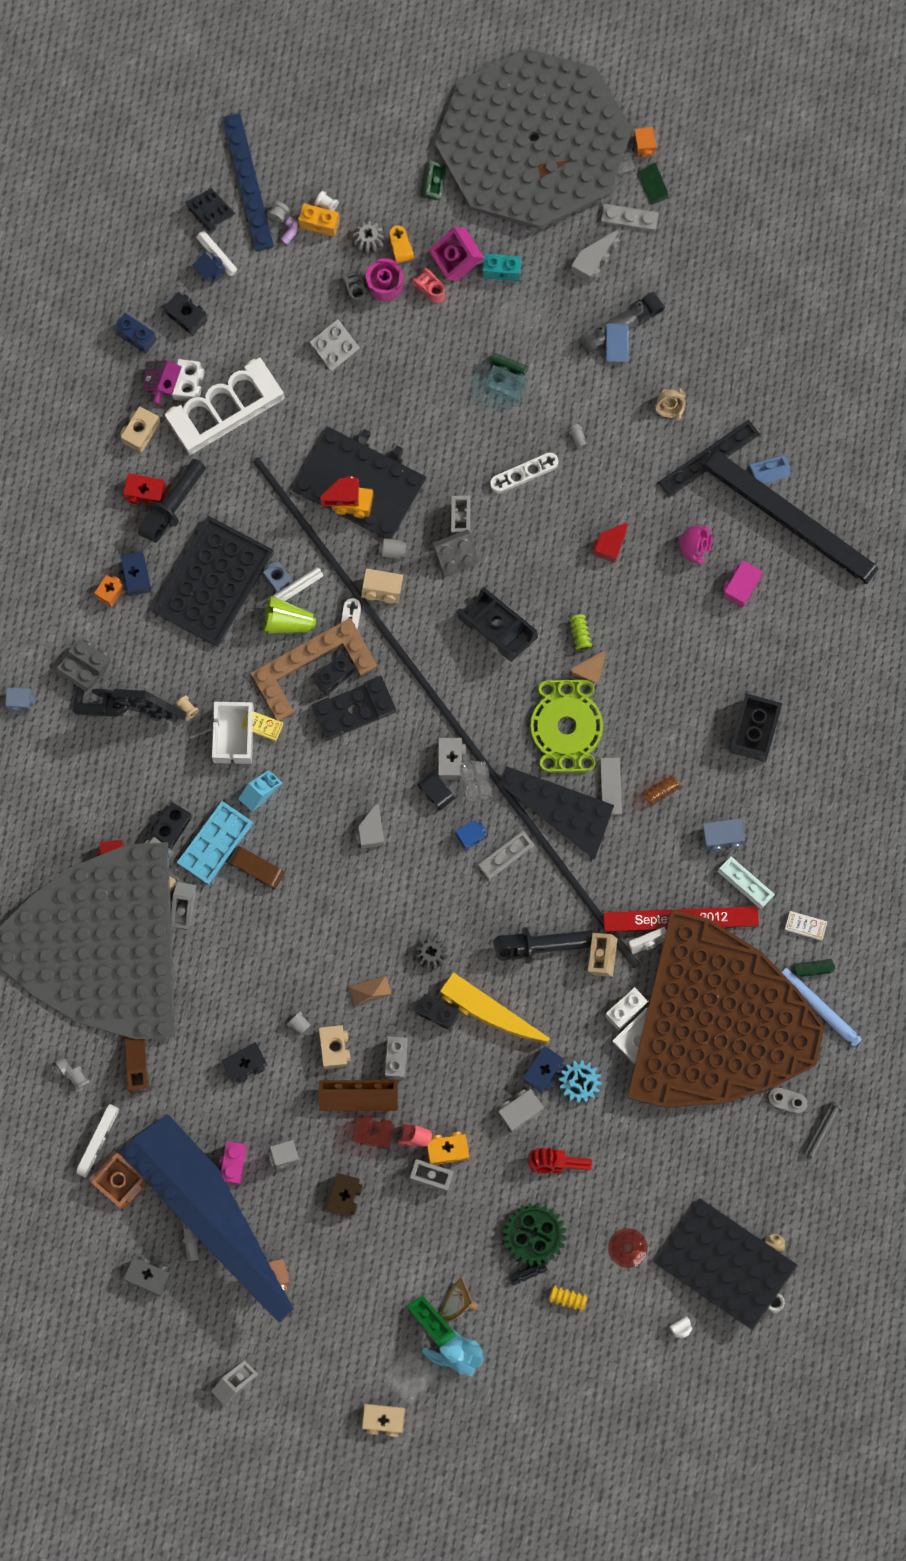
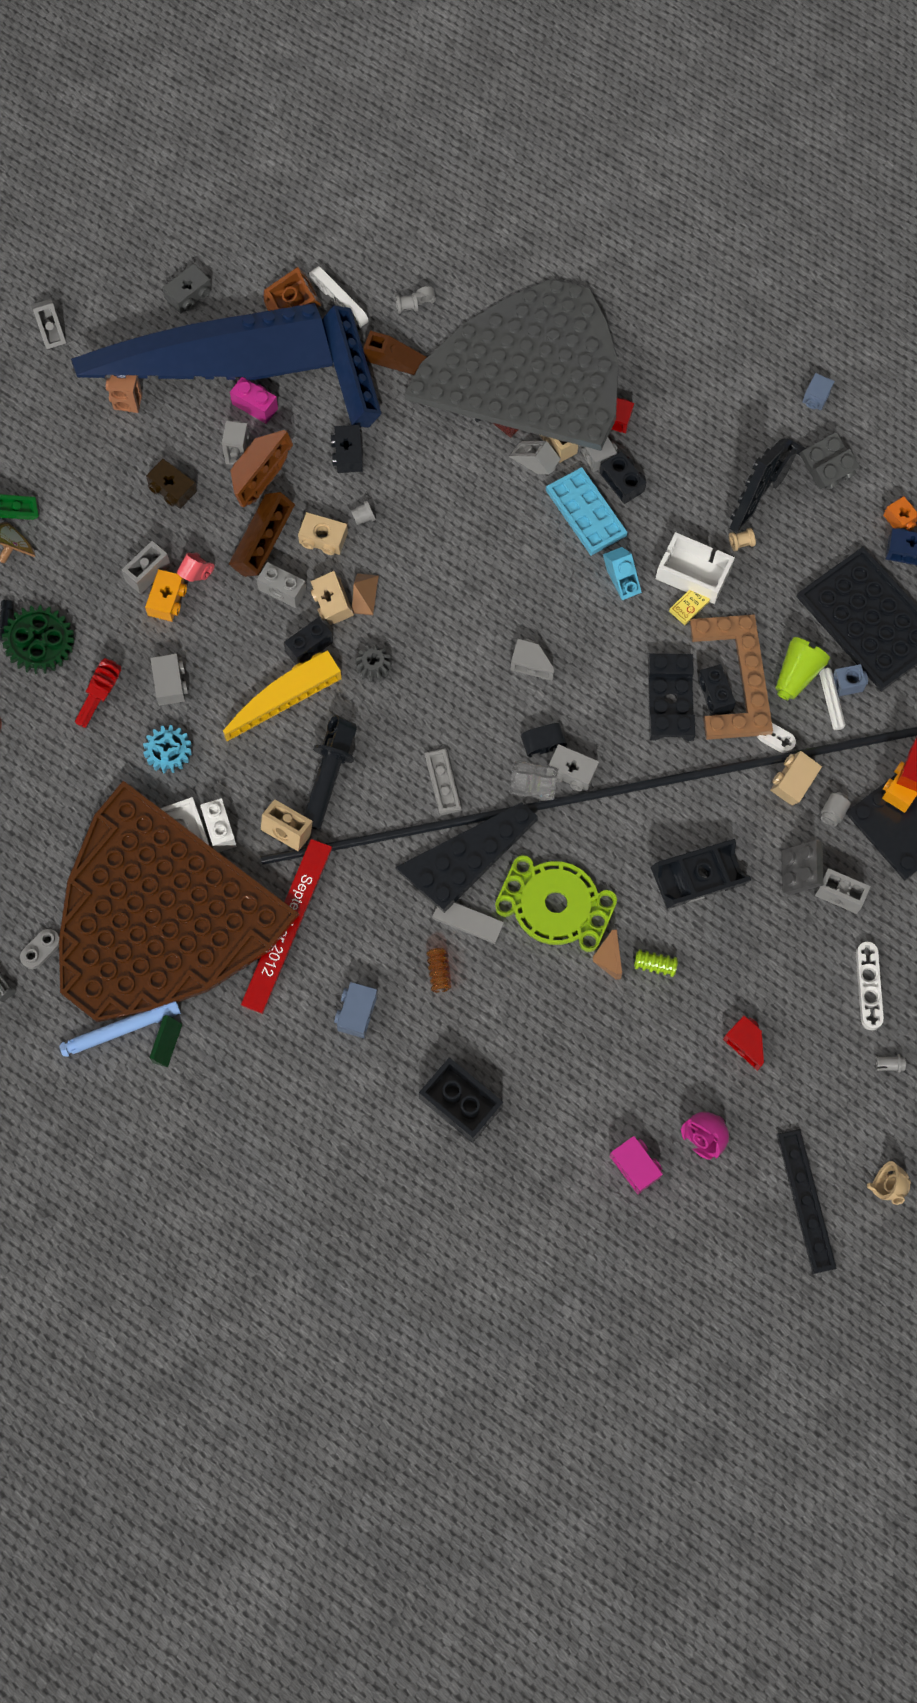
camera: 110 degrees right, 5 degrees down
reddish brown beam [228,846,285,890] -> none
clear red brick [352,1115,395,1150] -> none
blue brick [456,819,487,851] -> none
dark blue brick [523,1046,565,1093] -> none
white plate [629,927,666,954] -> none
black beam [701,449,879,584] -> none
light aqua plate [717,857,775,909] -> none
medium blue slope [749,455,791,483] -> none
white tile [785,911,827,941] -> none
none -> dark orange wedge [230,430,293,507]
none -> tan brick [311,571,354,625]
none -> dark blue brick [322,305,382,428]

